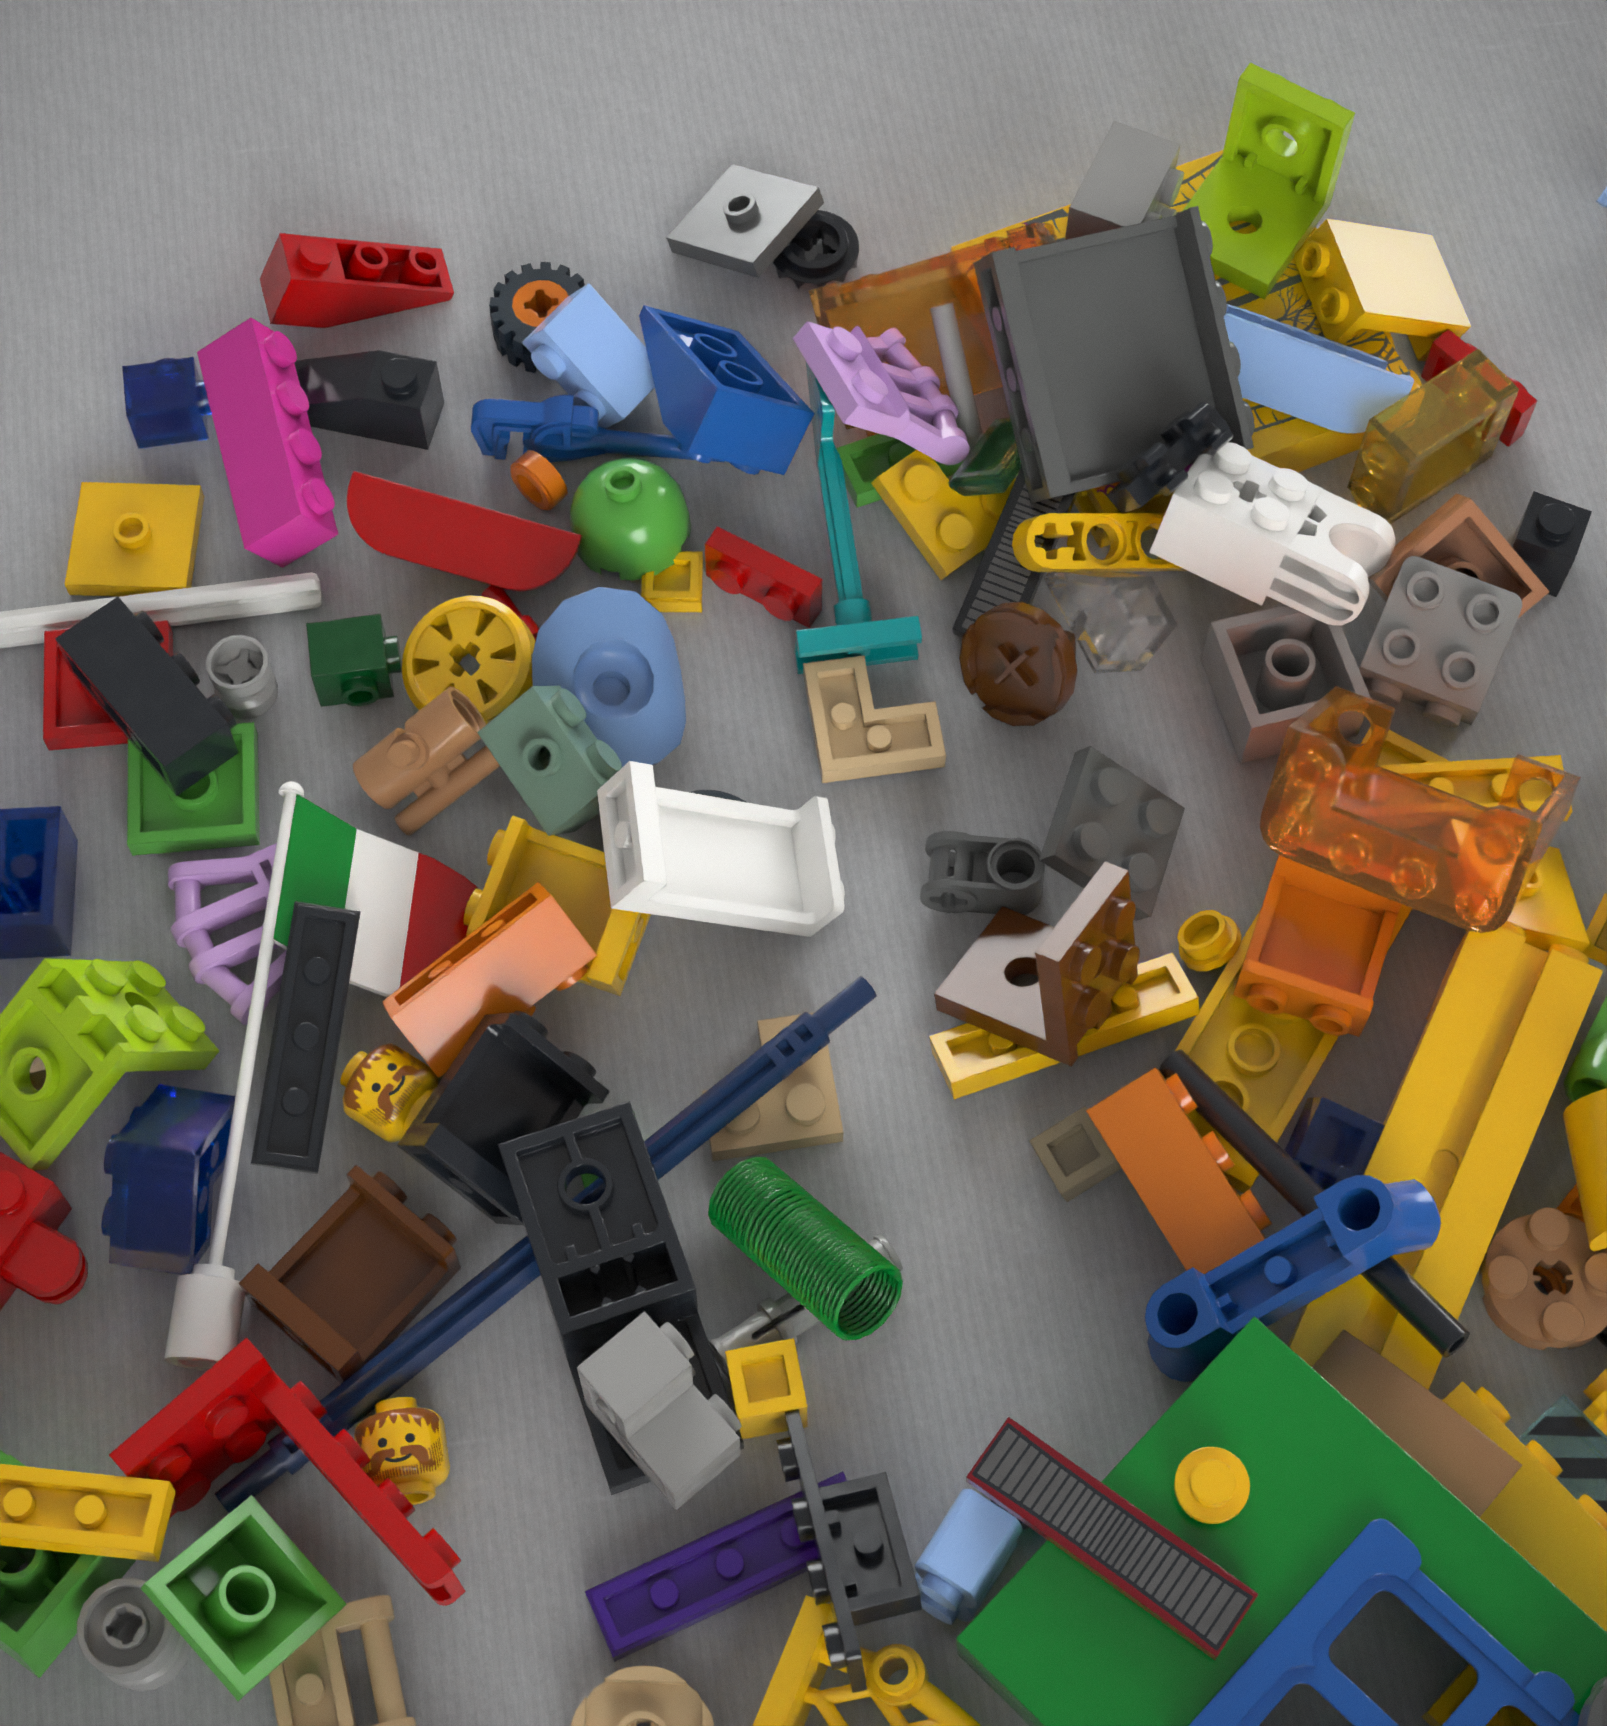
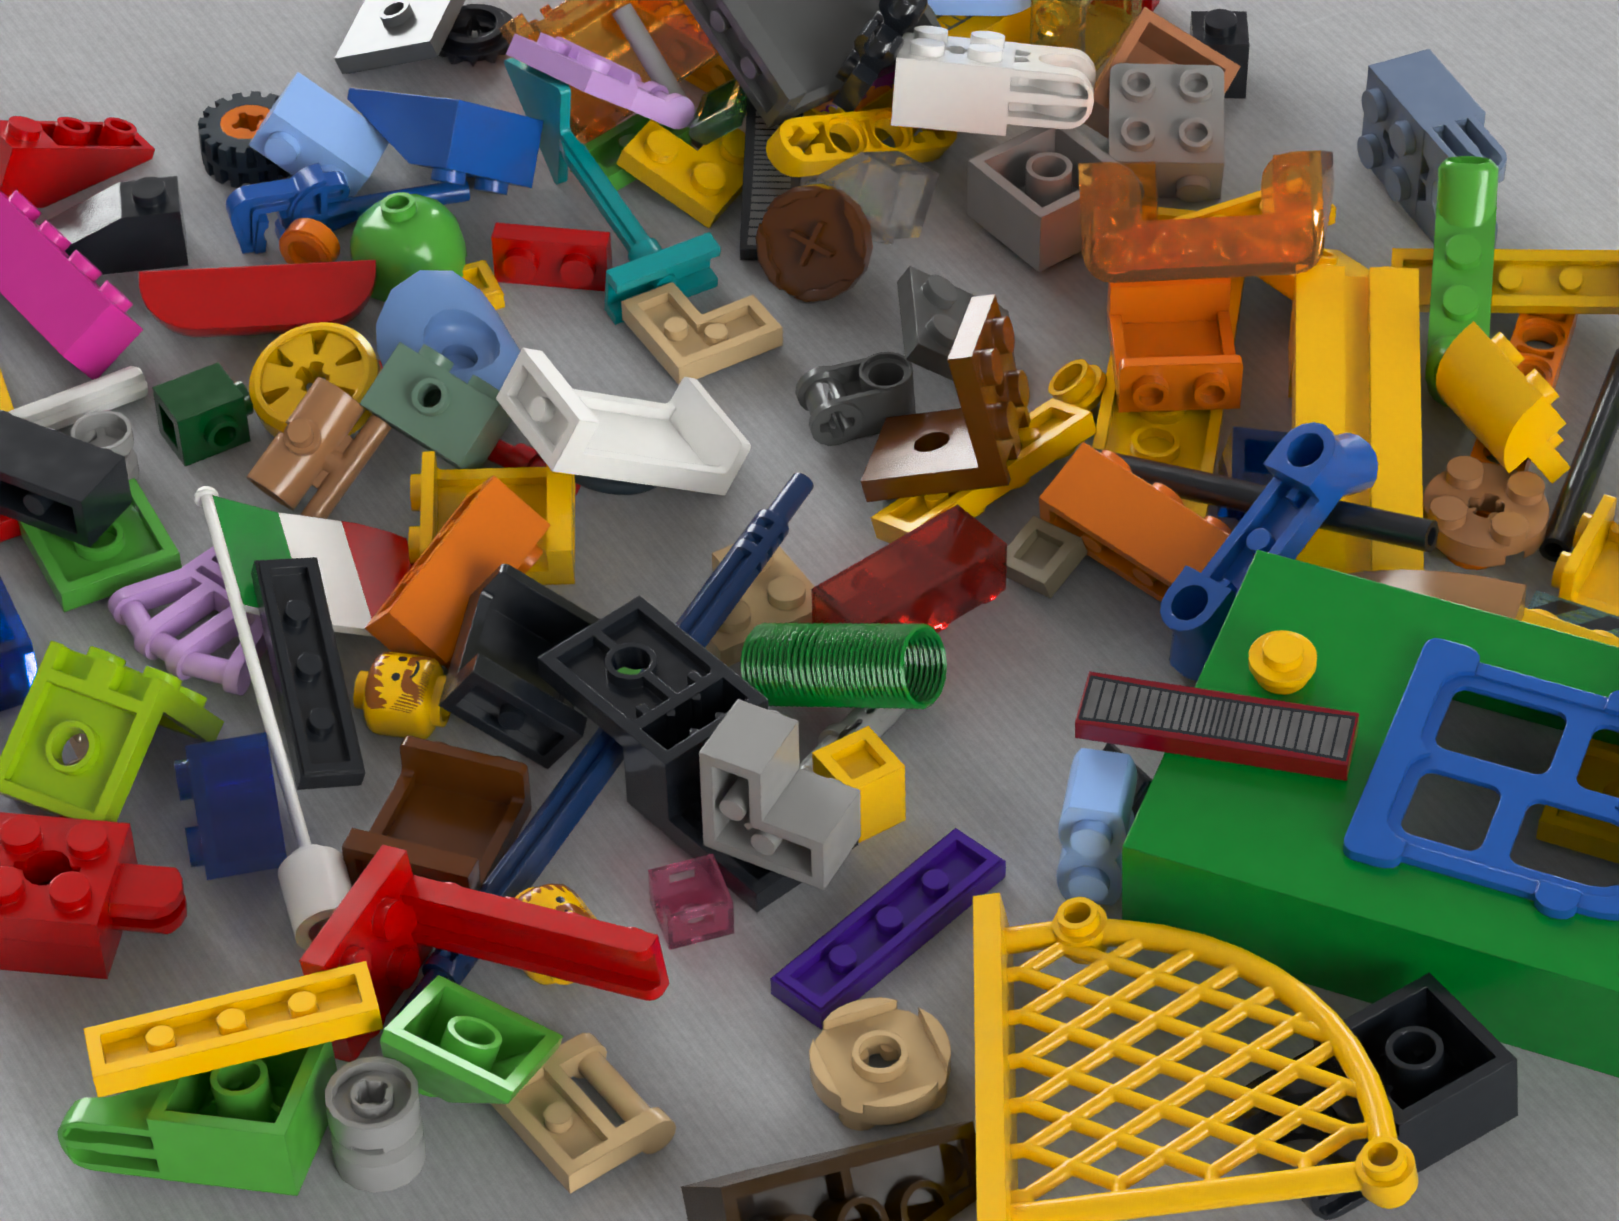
camera: 20 degrees left, 20 degrees down
black bracket [776,1409,922,1693] -> none
none -> clear pink piece [648,854,734,950]
none -> clear red brick [811,504,1007,632]

